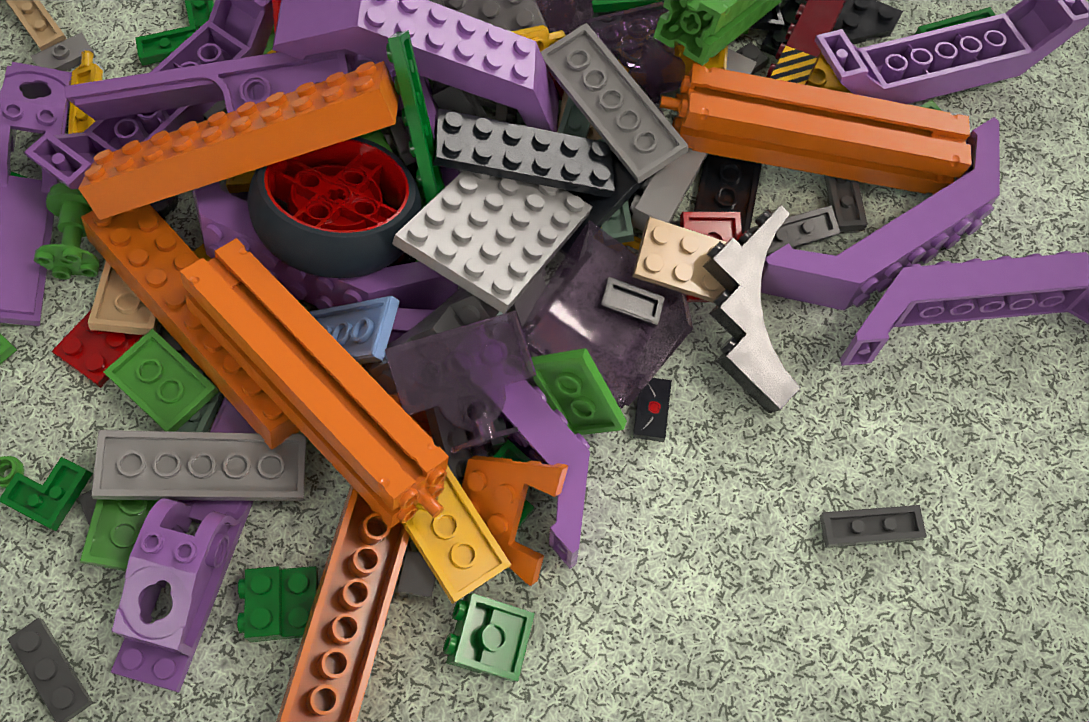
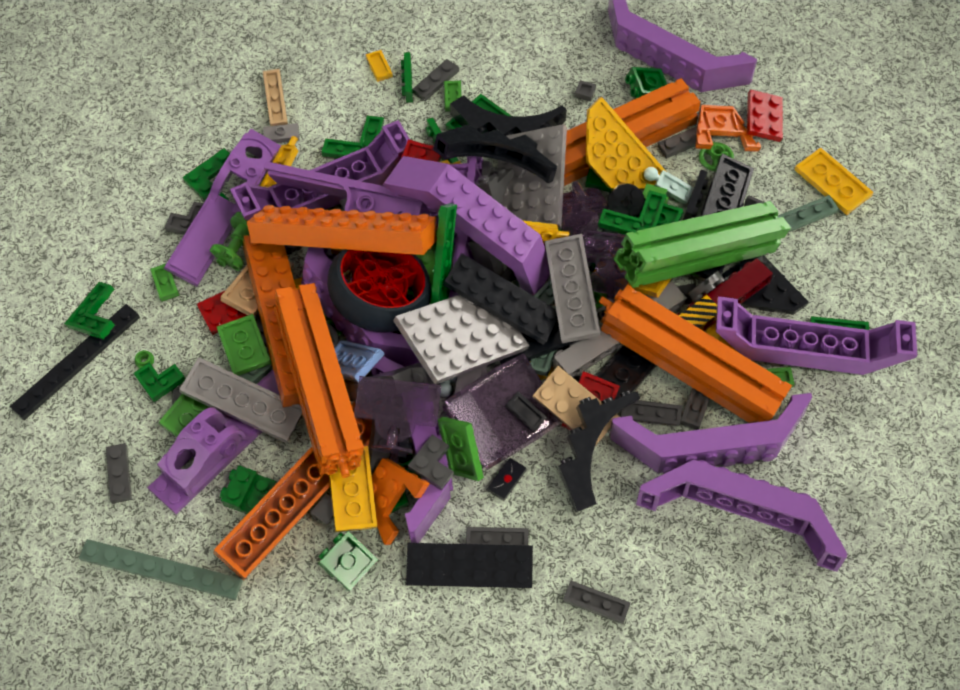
camera: 30 degrees right, 5 degrees down
none -> black plate [406,543,533,588]
none -> dark grey plate [408,434,454,490]
none -> dark grey plate [466,527,529,545]
none -> dark grey plate [688,271,725,302]

